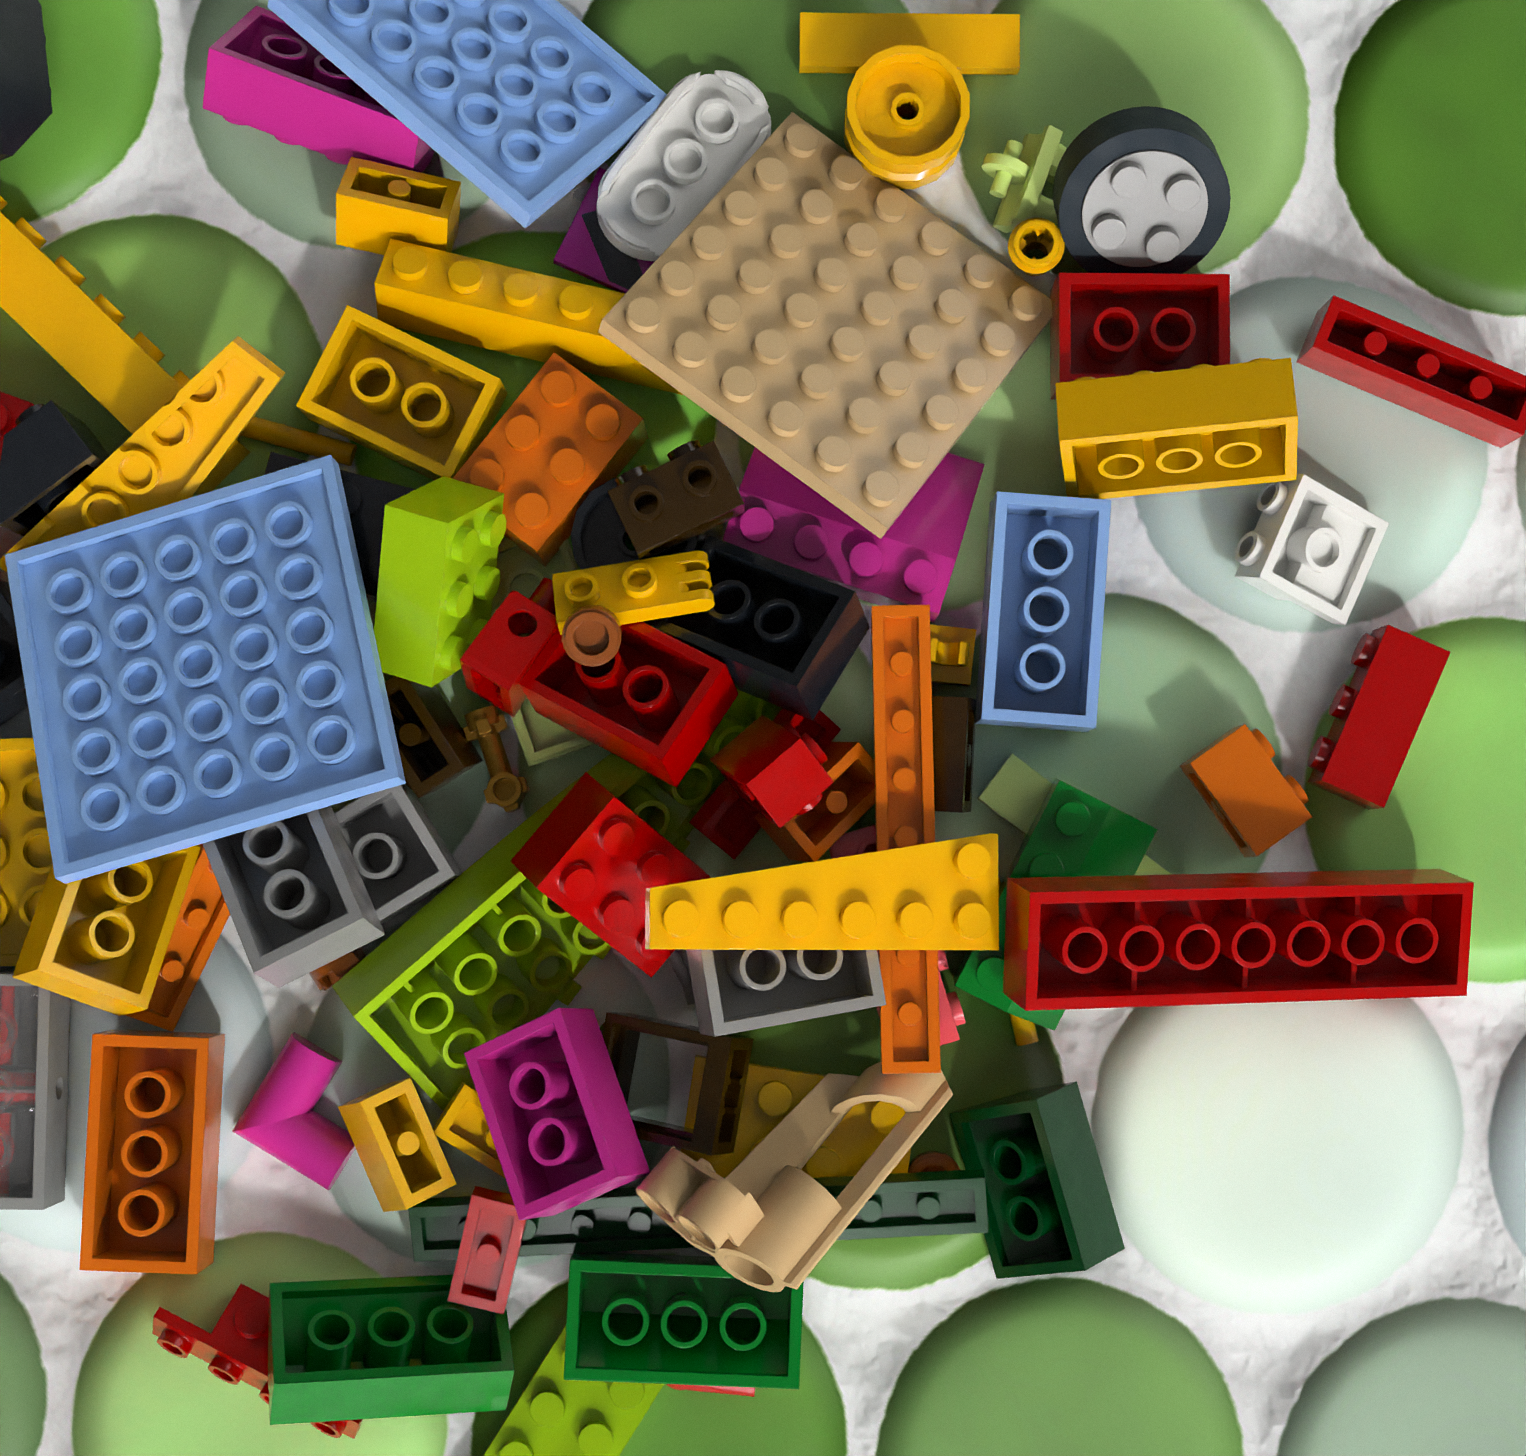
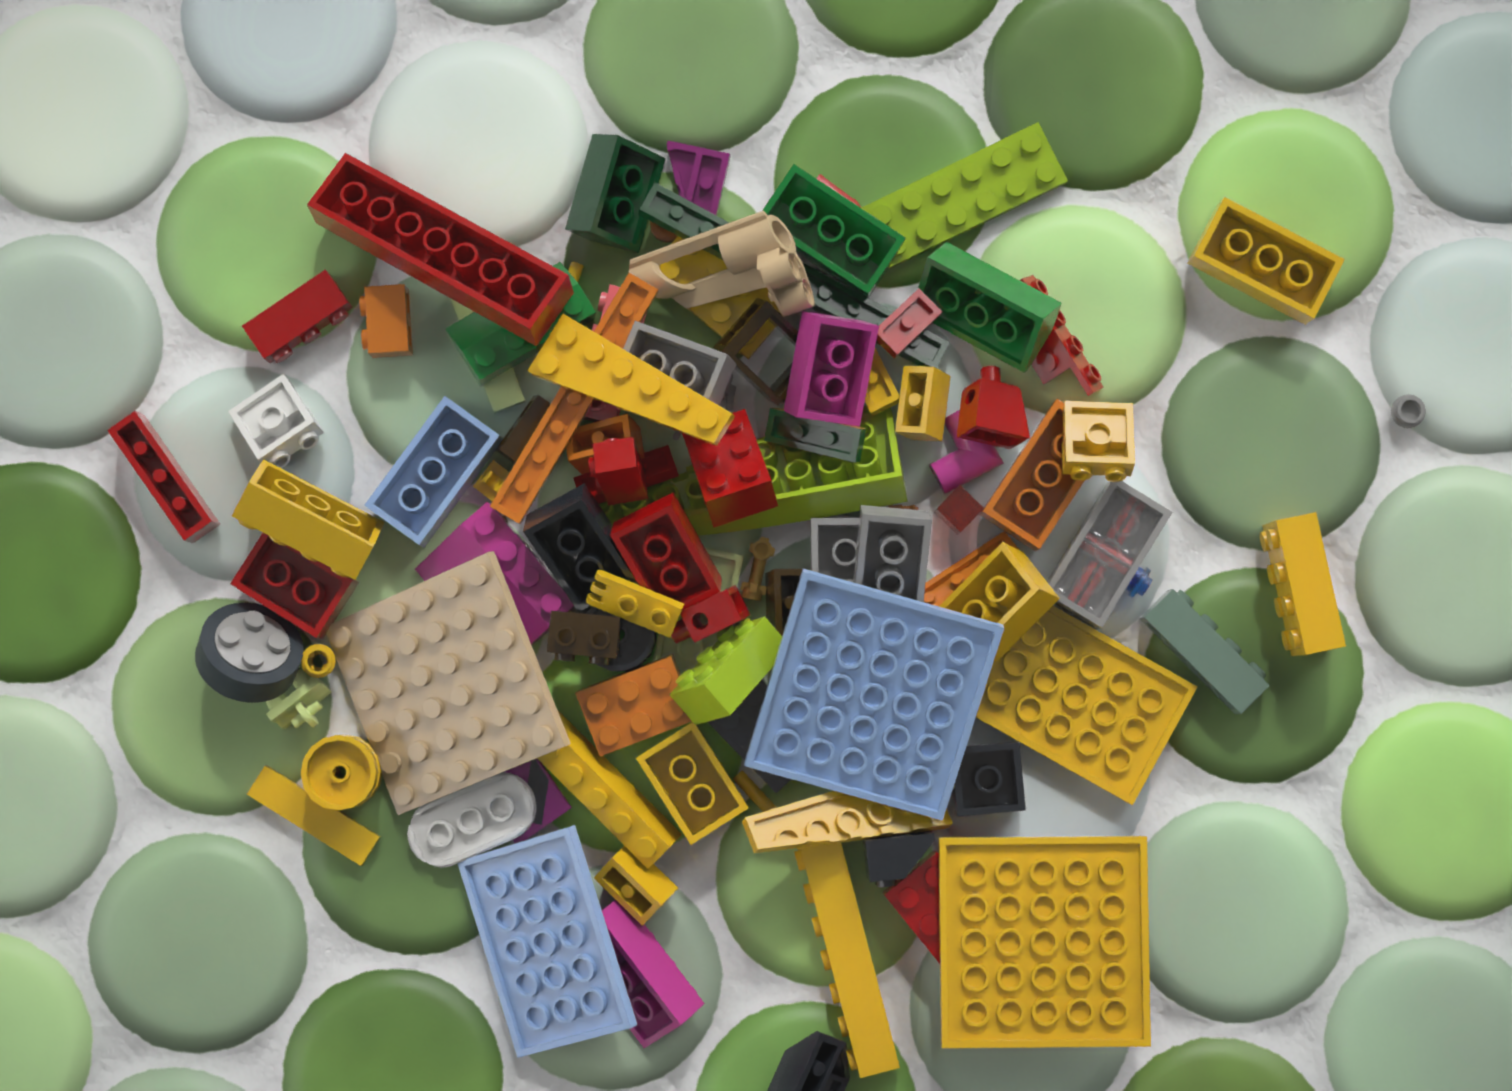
camera: 145 degrees left, 0 degrees up
dark orange tile [562,605,622,667] -> none
none -> magenta wing [667,140,731,216]
none -> plate [764,407,866,463]
none -> clear red brick [934,485,984,535]
none -> red torso [957,366,1030,449]
none -> yellow plate [1062,401,1135,482]

